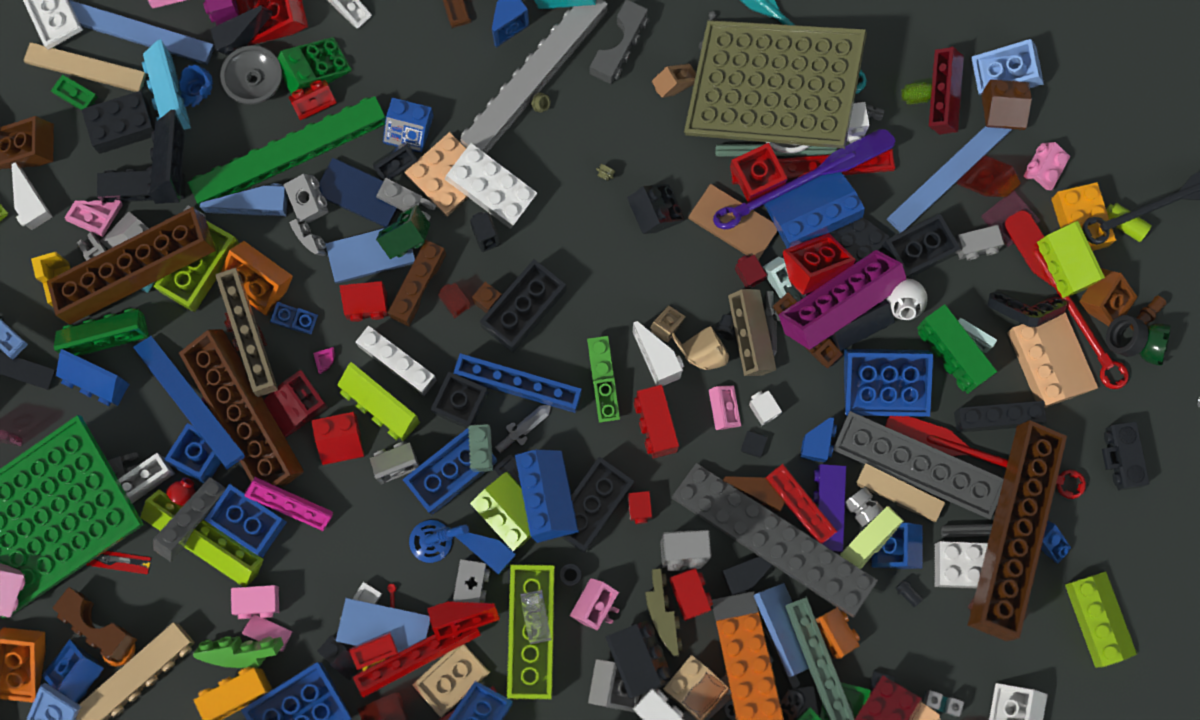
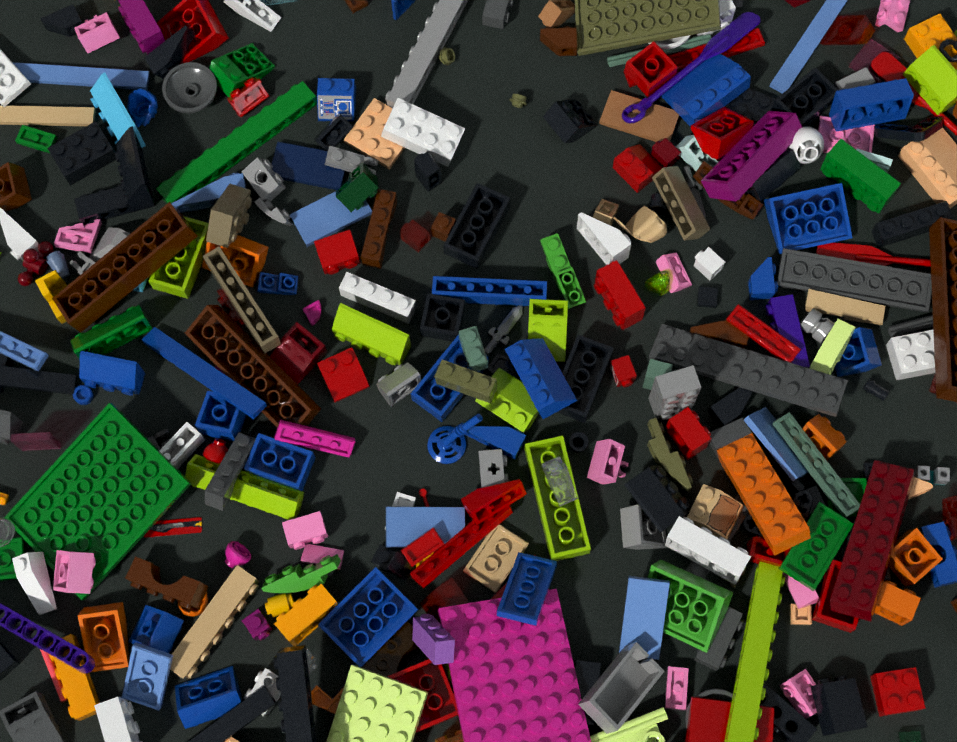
camera: 10 degrees left, 5 degrees down
none -> dark red piece [18,241,54,286]
none -> sand blue cone [46,251,70,279]
none -> blue tile [73,385,94,405]
none -> dark tan brick [206,184,252,248]
none -> dark pink brick [225,541,251,568]
none -> magenta bracket [242,609,272,641]
none -> yellow brick [265,593,294,617]
none -> olive brick [434,360,498,404]
none -> lime slope [528,299,568,362]
none -> reddish brown slope [540,26,577,56]
none -> red slope [613,144,663,193]
none -> sand green brick [642,359,673,390]
none -> clear neon green brick [645,271,670,296]
none -> bright pink tile [818,116,875,153]
none -> blue brick [829,78,914,132]

